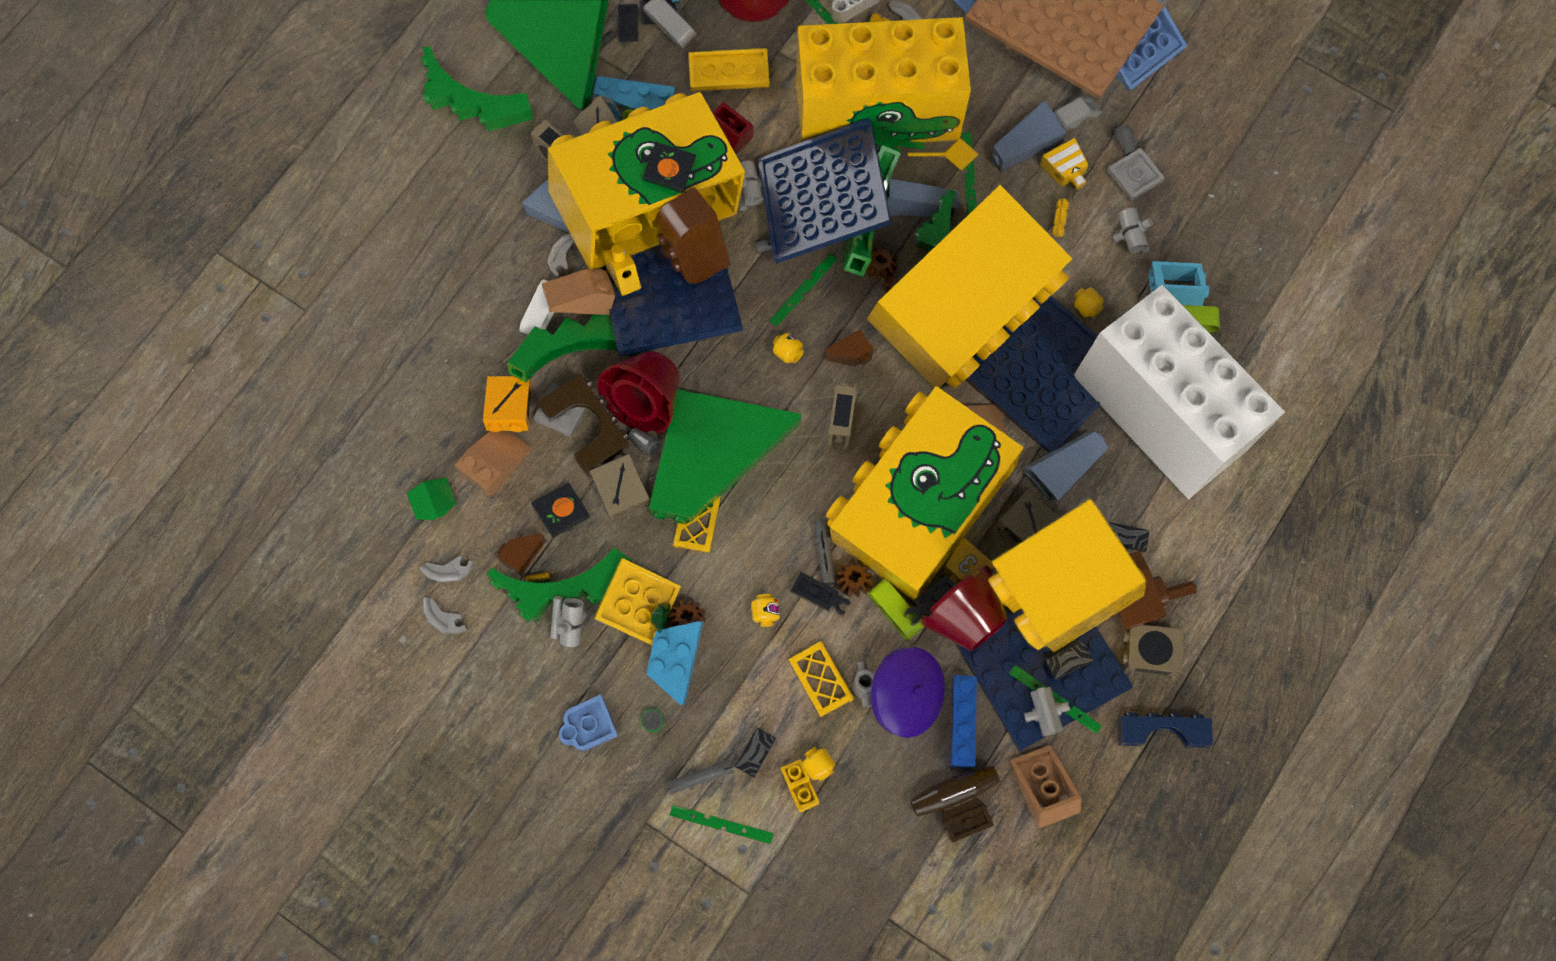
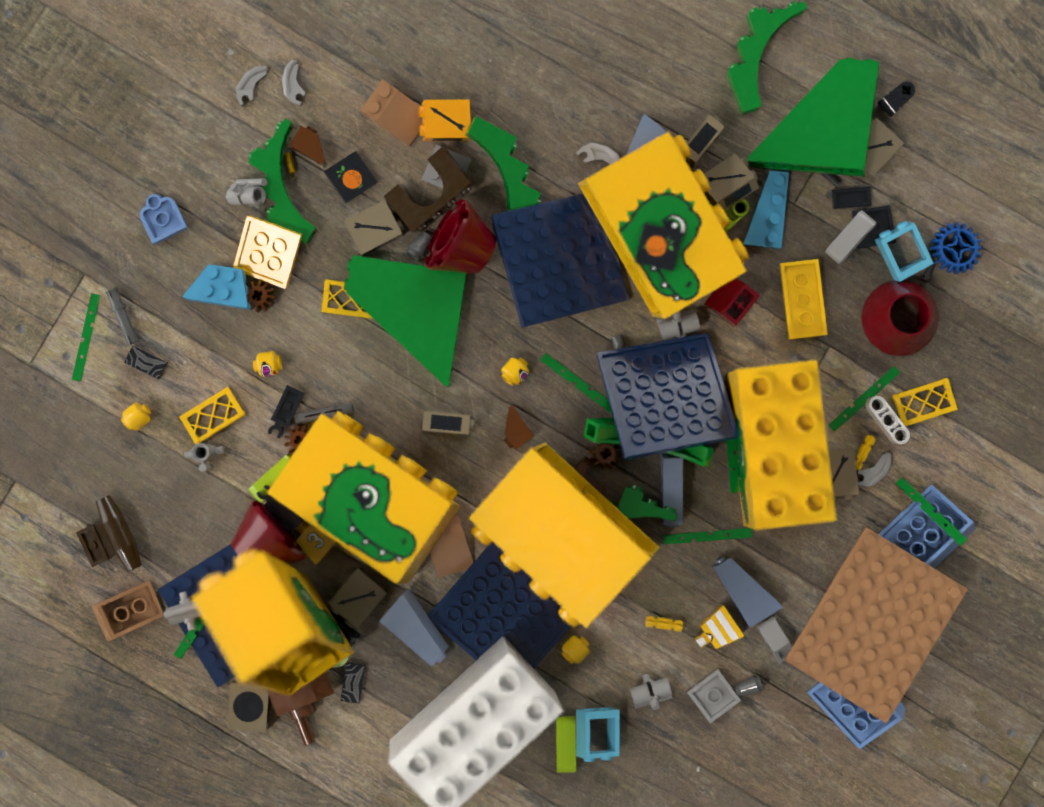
camera: 90 degrees right, 15 degrees up
green slope [406,477,457,521] -> none
white beam [519,279,554,335] -> none
medium nougat slope [542,269,615,315] -> none
yellow torso [604,244,641,296] -> none
tile [641,709,664,733] -> none
dark green piece [650,603,671,633] -> none
reddish brown brick [655,187,731,284] -> none
yellow slope [780,759,820,813] -> none
dark purple dish [871,647,945,738] -> none
yellow piece [907,139,979,171] -> none
blue arch [949,675,977,769] -> none
dark blue arch [1117,712,1213,748] -> none

